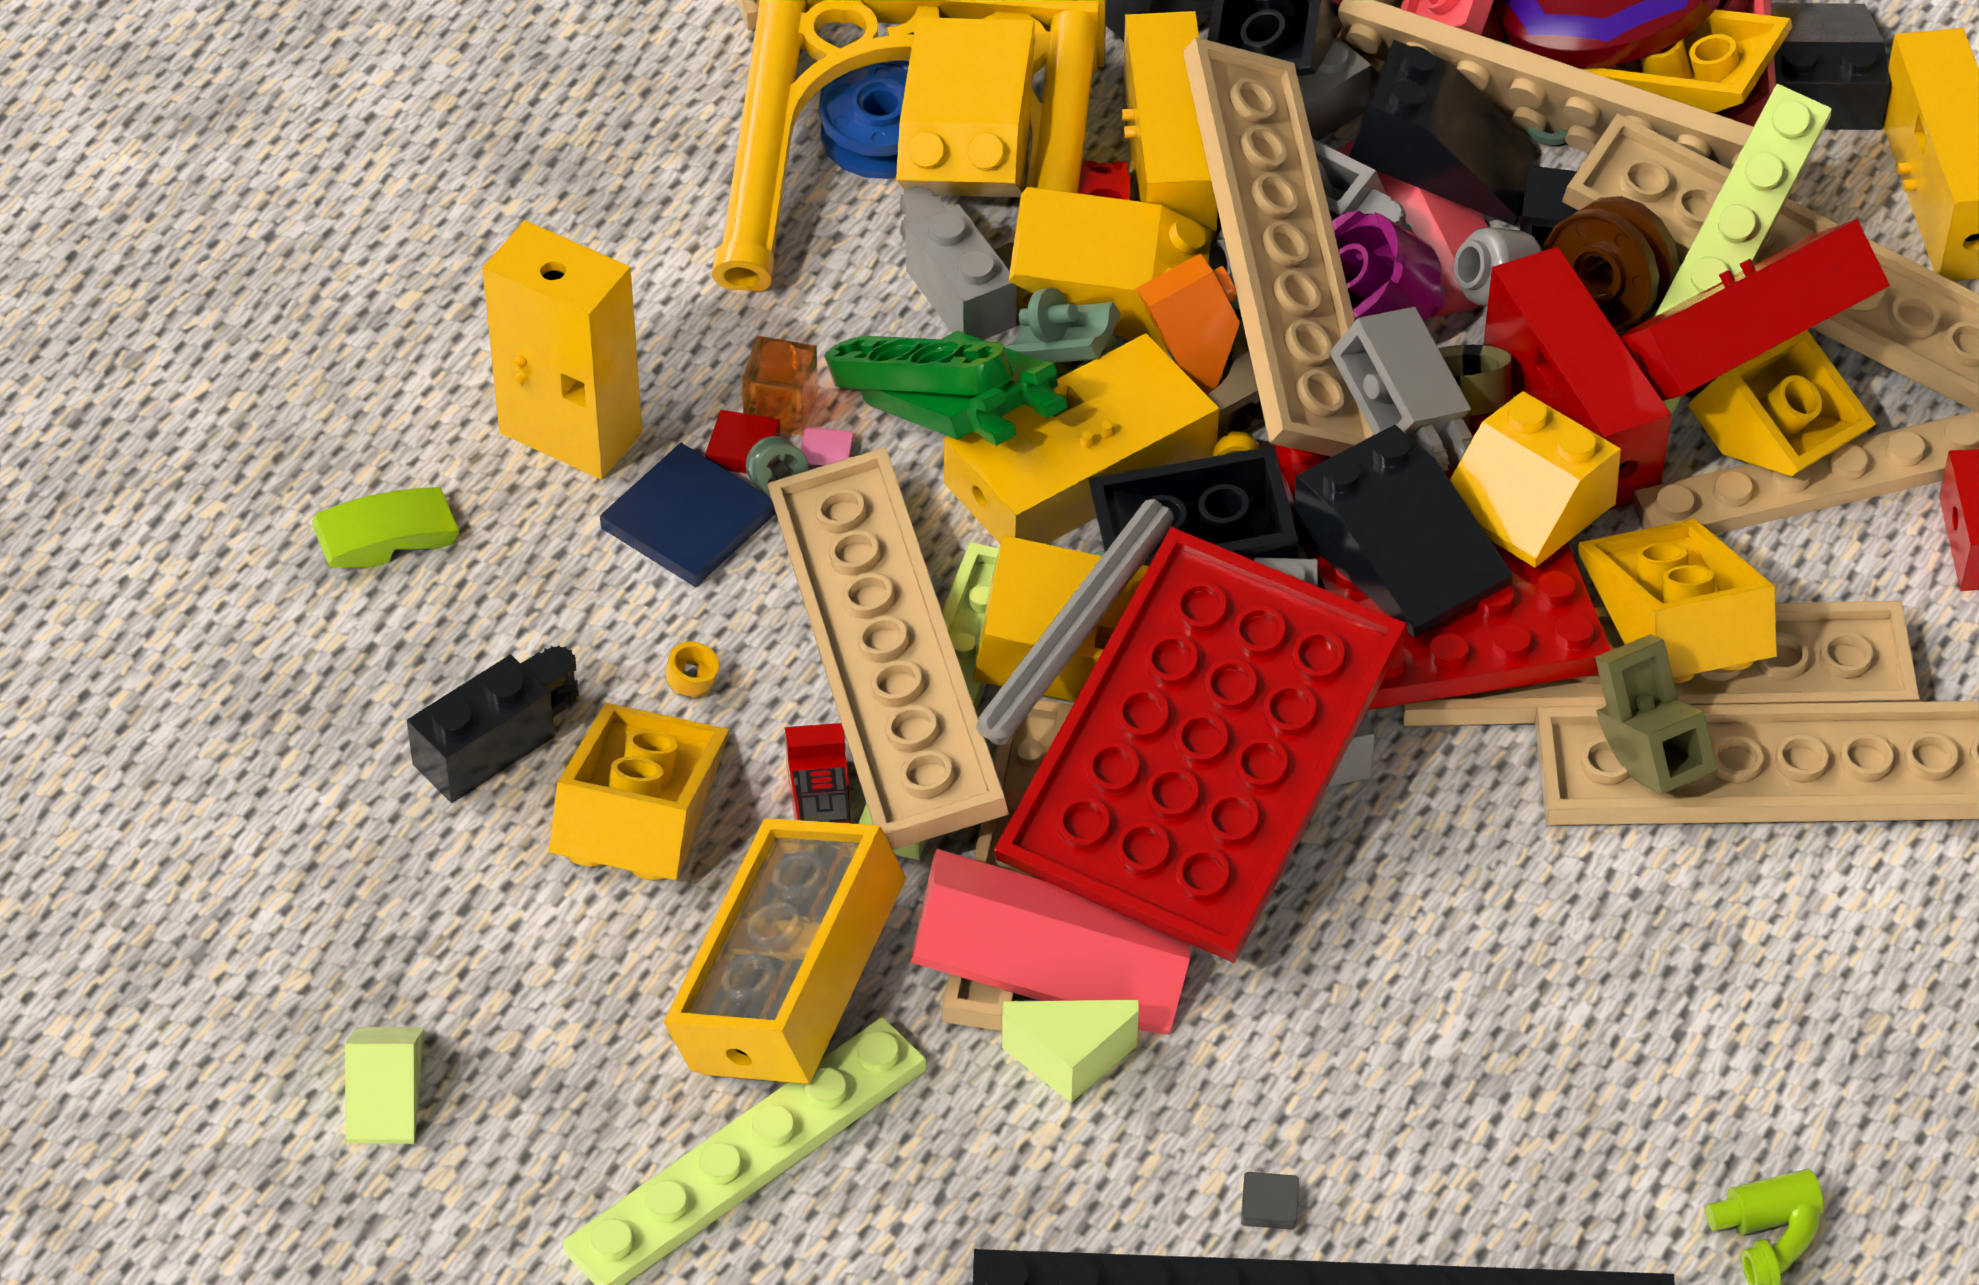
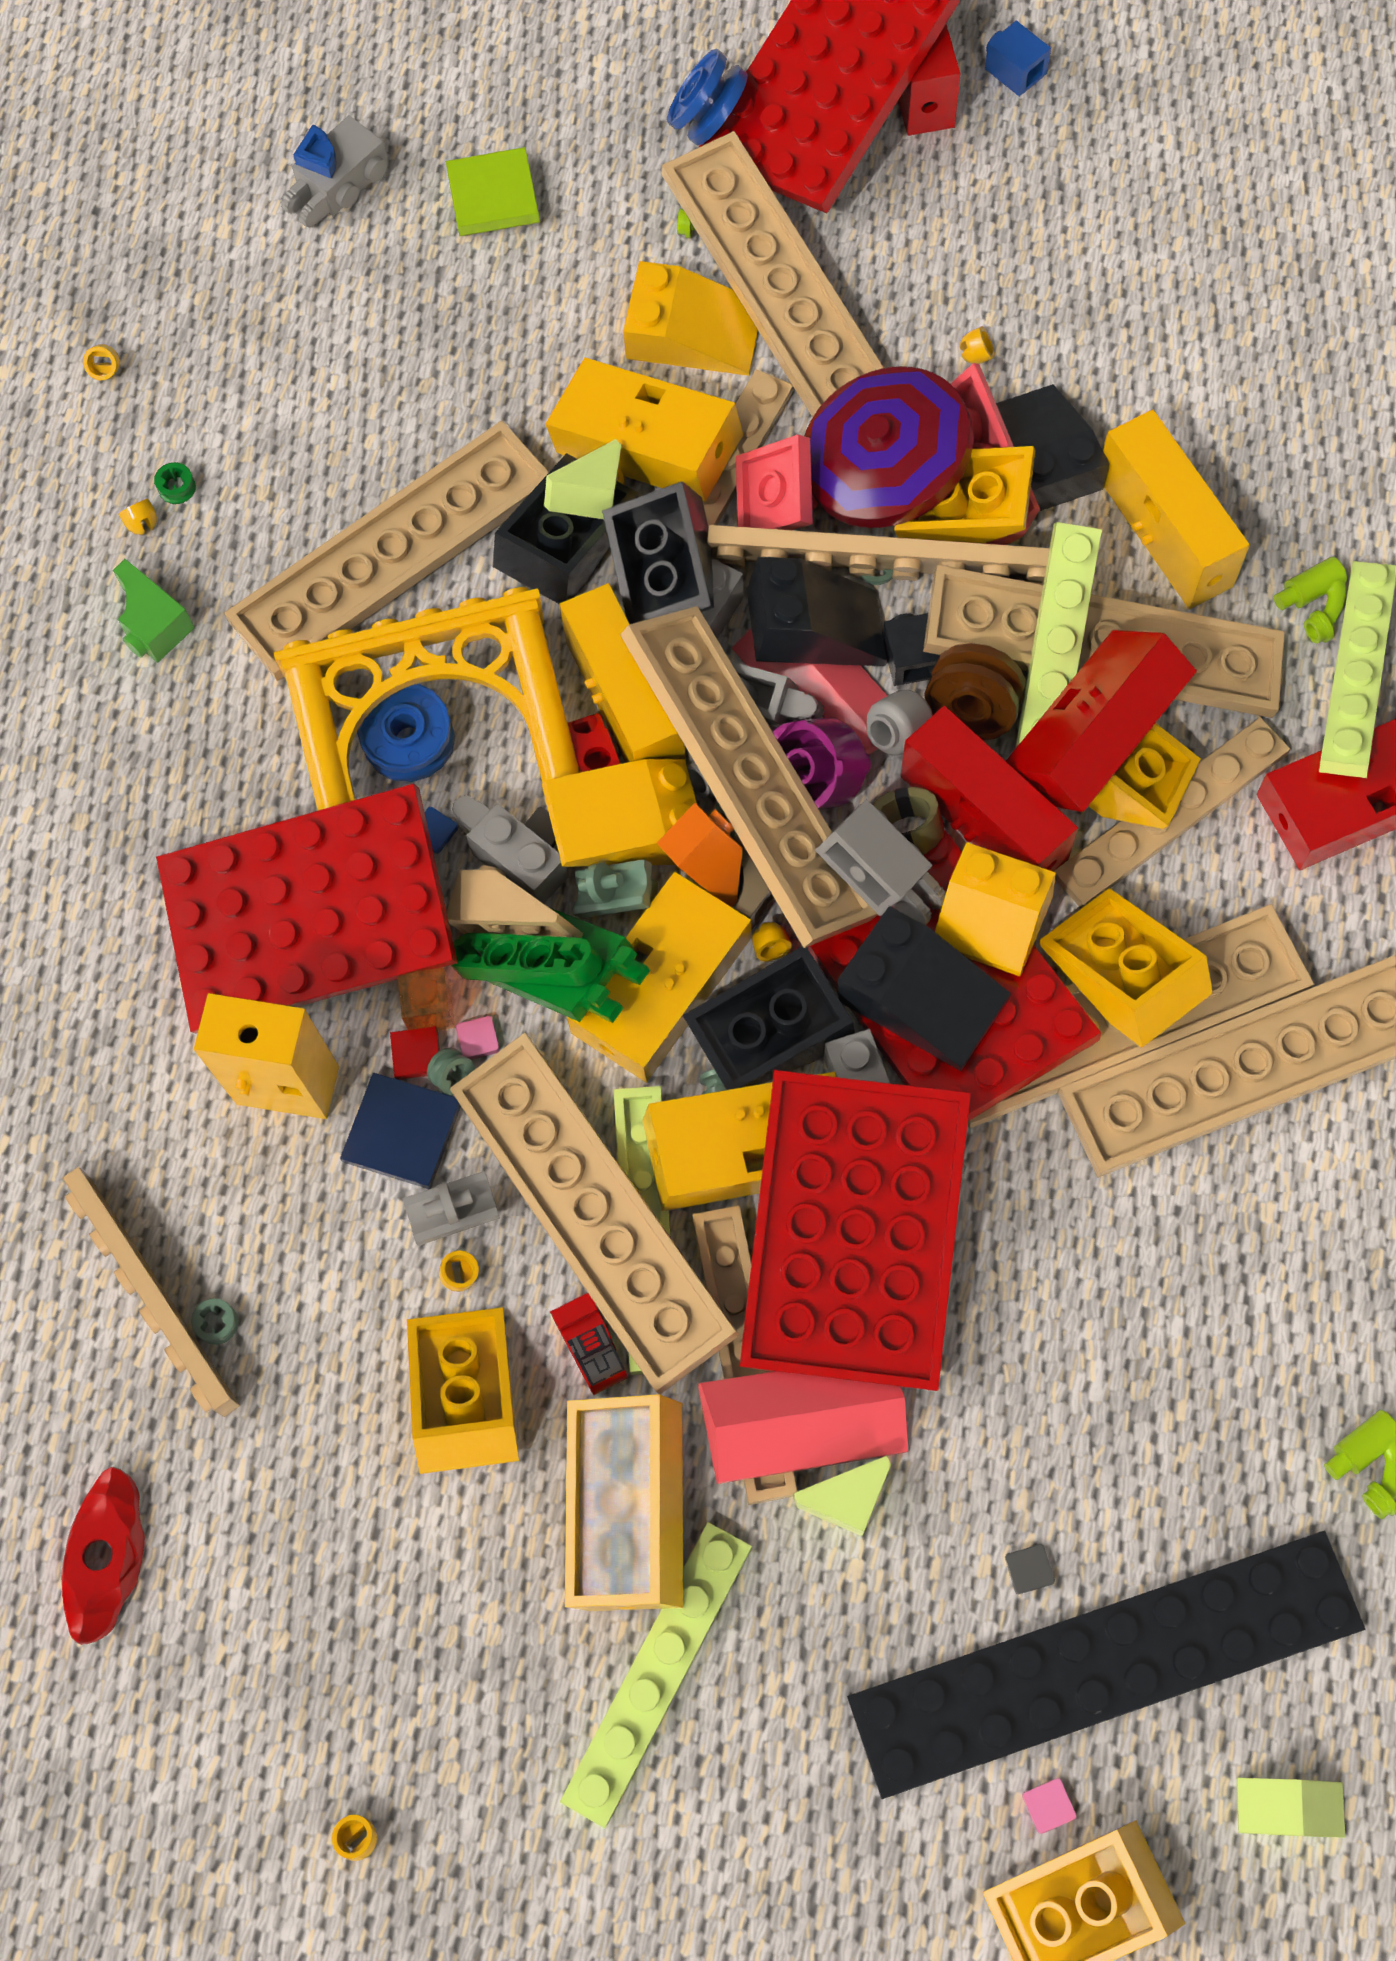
camera: 15 degrees left, 20 degrees up
lime slope [312,487,459,568] -> none
yellowish green slope [345,1027,425,1144] -> none
black hinge [407,645,579,803] -> none
yellow slope [896,17,1035,197] -> none
light grey axle [976,499,1174,745] -> none
olive brick [1595,634,1718,794] -> none
none -> red piece [61,1467,145,1645]
none -> tan plate [62,1167,240,1417]
none -> red plate [156,783,458,1034]
none -> sand green bush [191,1298,239,1345]
none -> yellow hinge [332,1815,377,1861]
none -> light grey hips [402,1171,500,1246]
none -> blue piece [425,807,458,854]
none -> tan slope [447,865,583,938]

